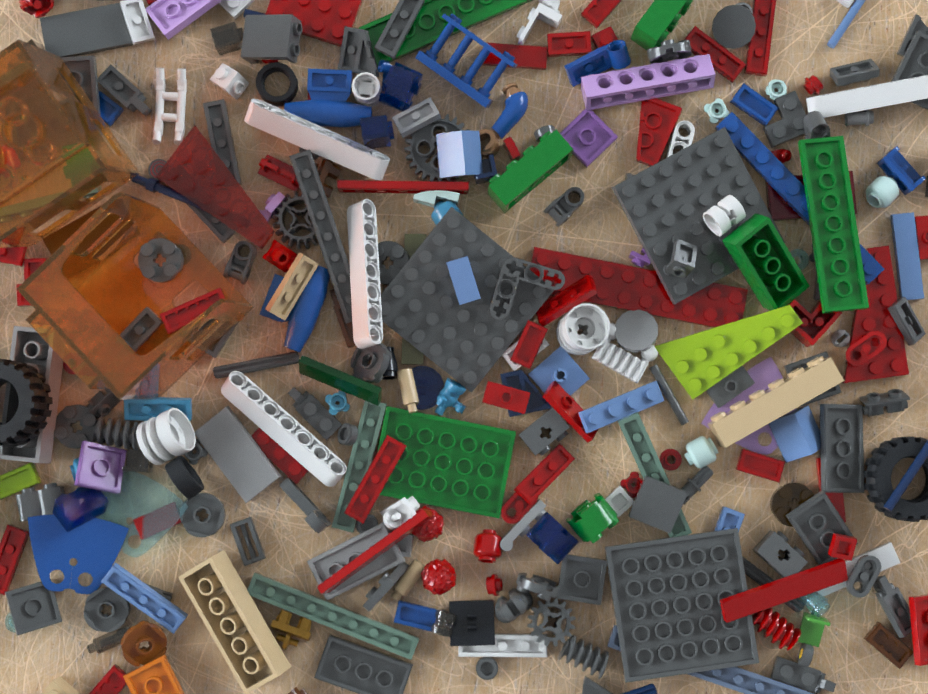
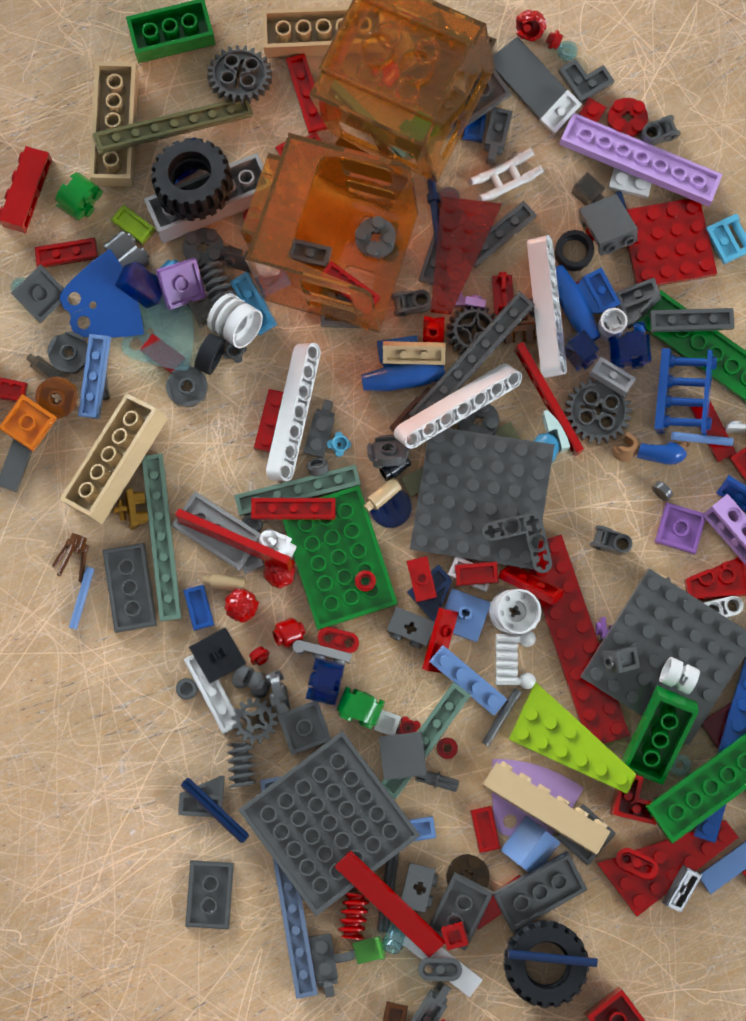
camera: 60 degrees right, 5 degrees down
light grey tile [194,406,281,503] -> none
white bracket [210,63,249,100] -> none
dark grey axle [213,351,300,379] -> none
dark grey tile [229,517,266,566] -> none
dark grey beam [279,477,331,534] -> none
dark green tile [299,356,382,406] -> none
dark grey wing [363,562,409,612] -> none
clear smoke wheel [430,609,458,637] -> none
dark azure piece [435,378,466,416] -> none
slope [436,130,483,178] -> none
medium blue tile [446,256,481,305] -> none
dark blue panel [474,154,497,184] -> none
green brick [488,130,573,214] -> none
red tile [503,137,521,161] -> none
red tile [514,443,575,505] -> none
light grey tile [615,310,658,353] -> none
light aqua head [684,436,719,469] -> none
dark grey plate [706,366,755,408] -> none
light grey hinge [831,330,850,347] -> none
dark grey hinge [859,389,910,417] -> none
none -> red plate [355,570,376,592]
none -> medium blue bar [671,432,733,446]

